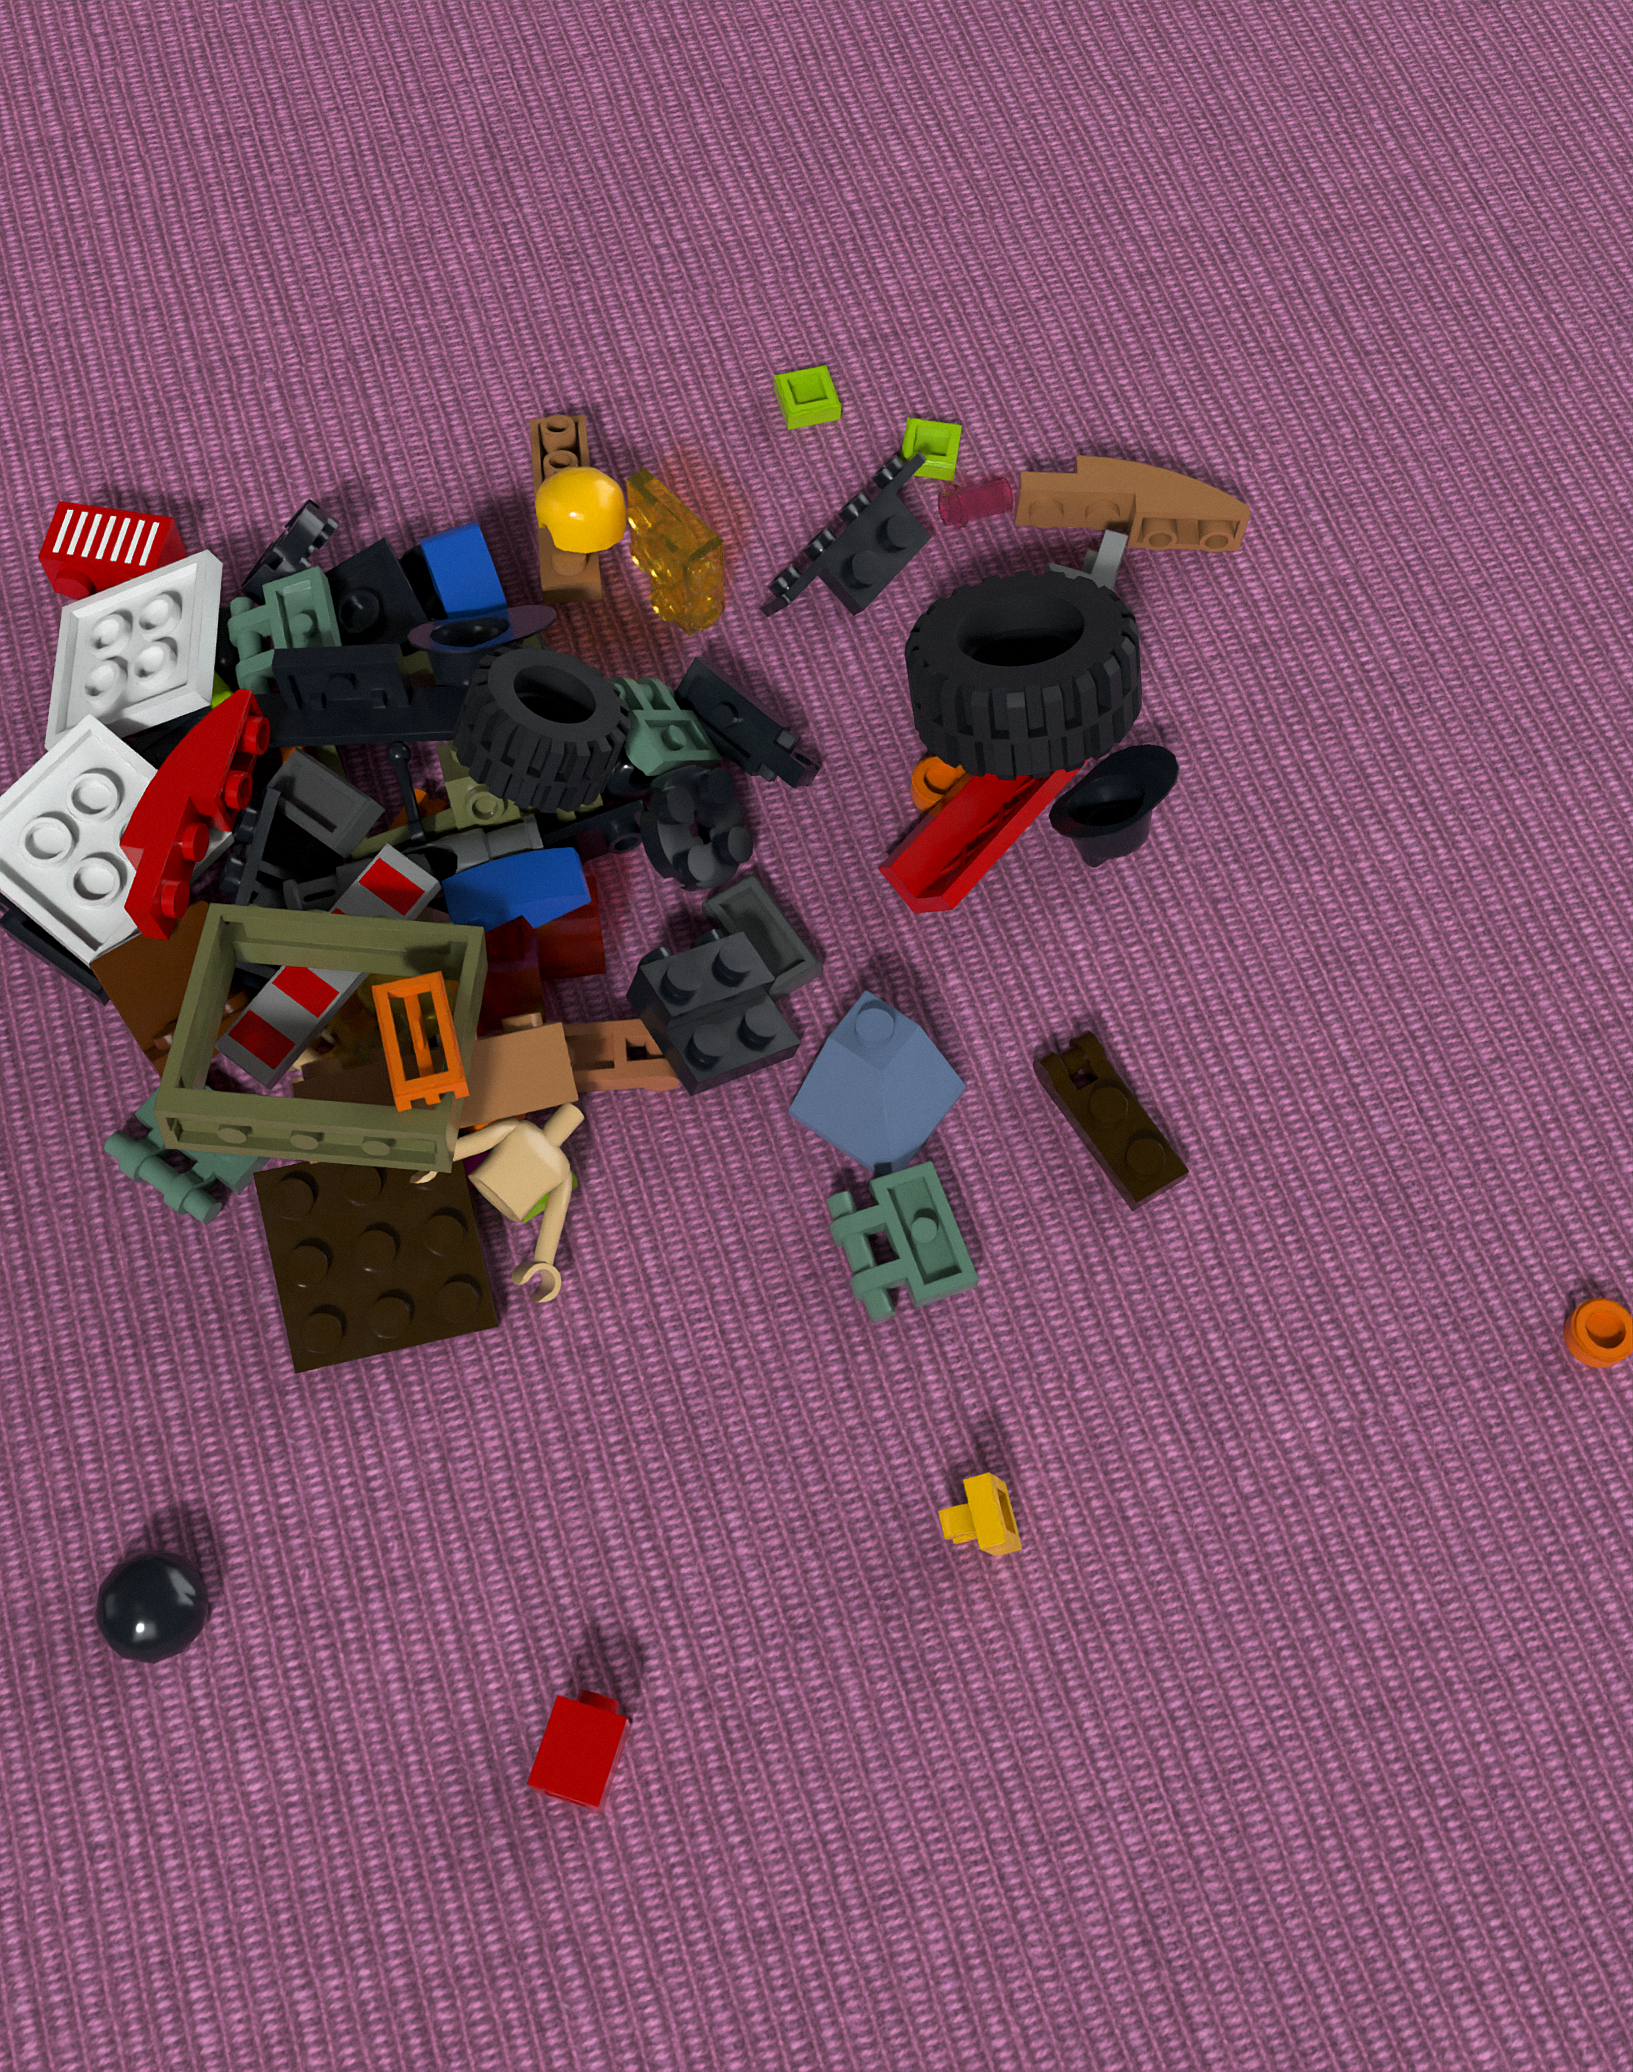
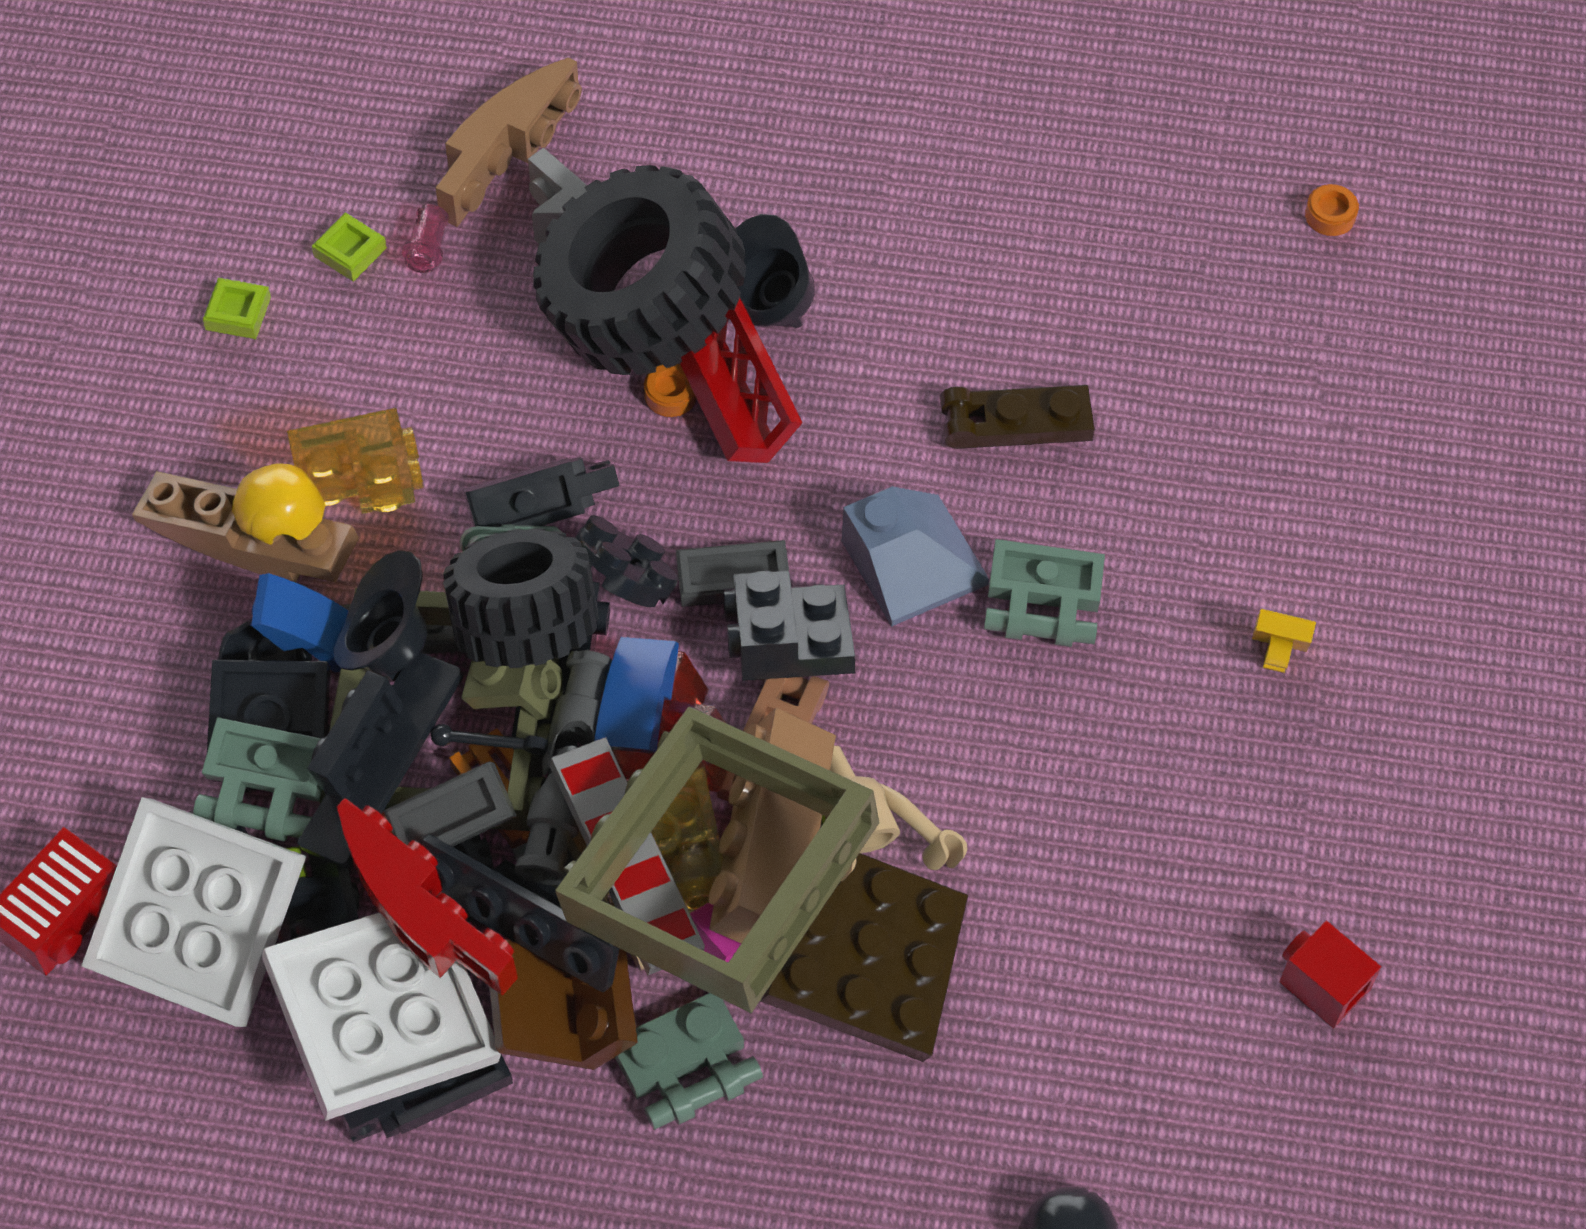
camera: 60 degrees left, 5 degrees down
black plate [240,499,340,606] -> none
orange tile [371,971,470,1112] -> none
black bracket [759,451,932,617] -> none

